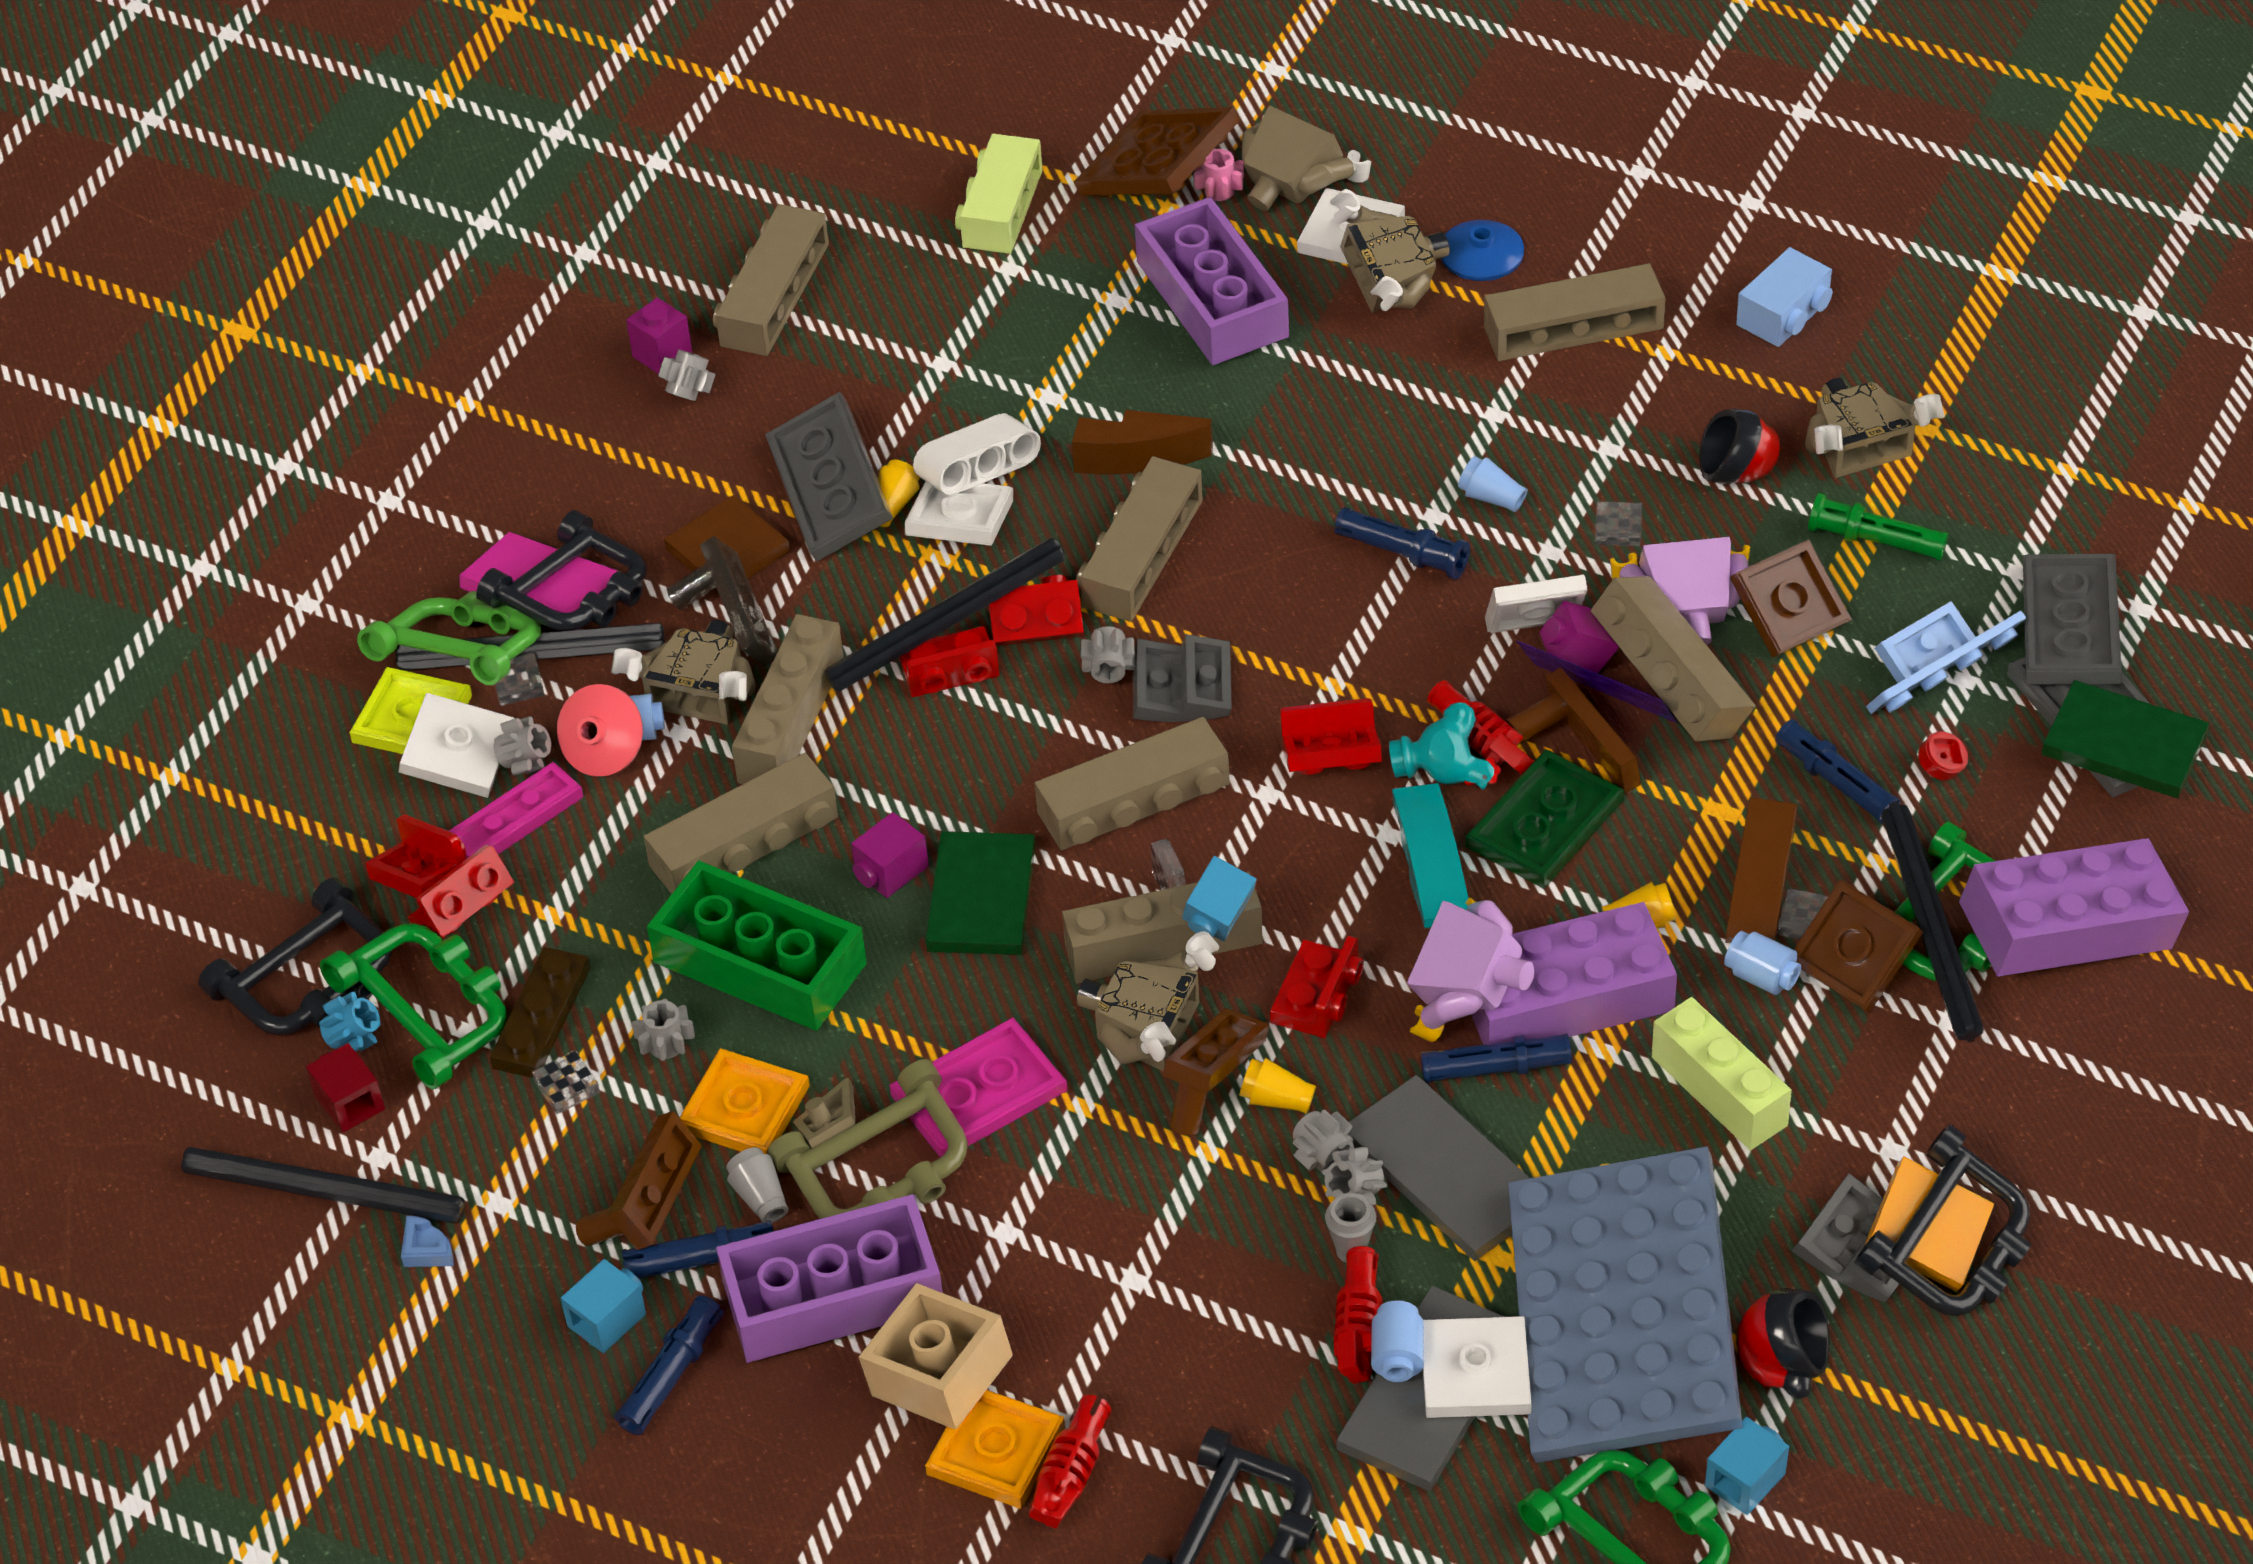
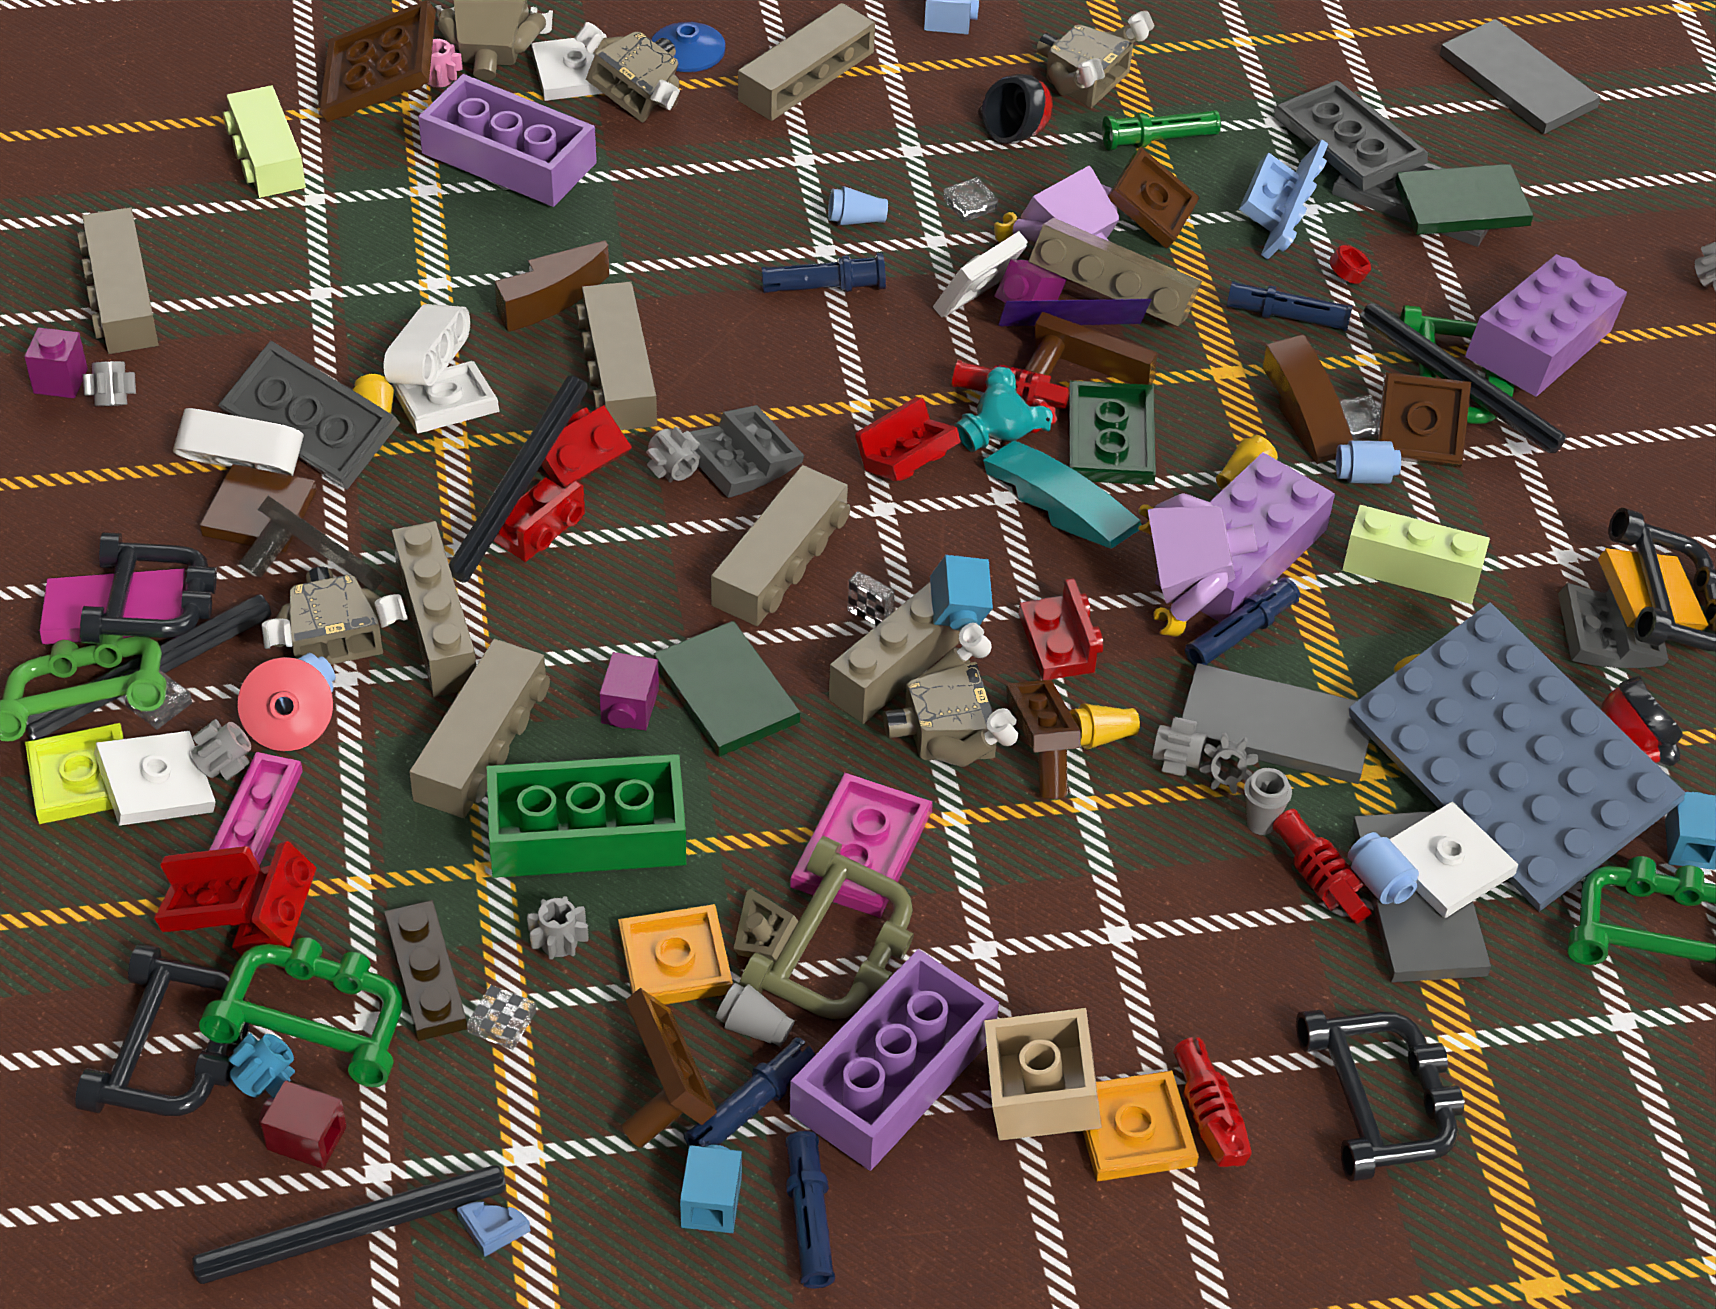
camera: 40 degrees left, 0 degrees up
none -> white beam [173,408,304,476]

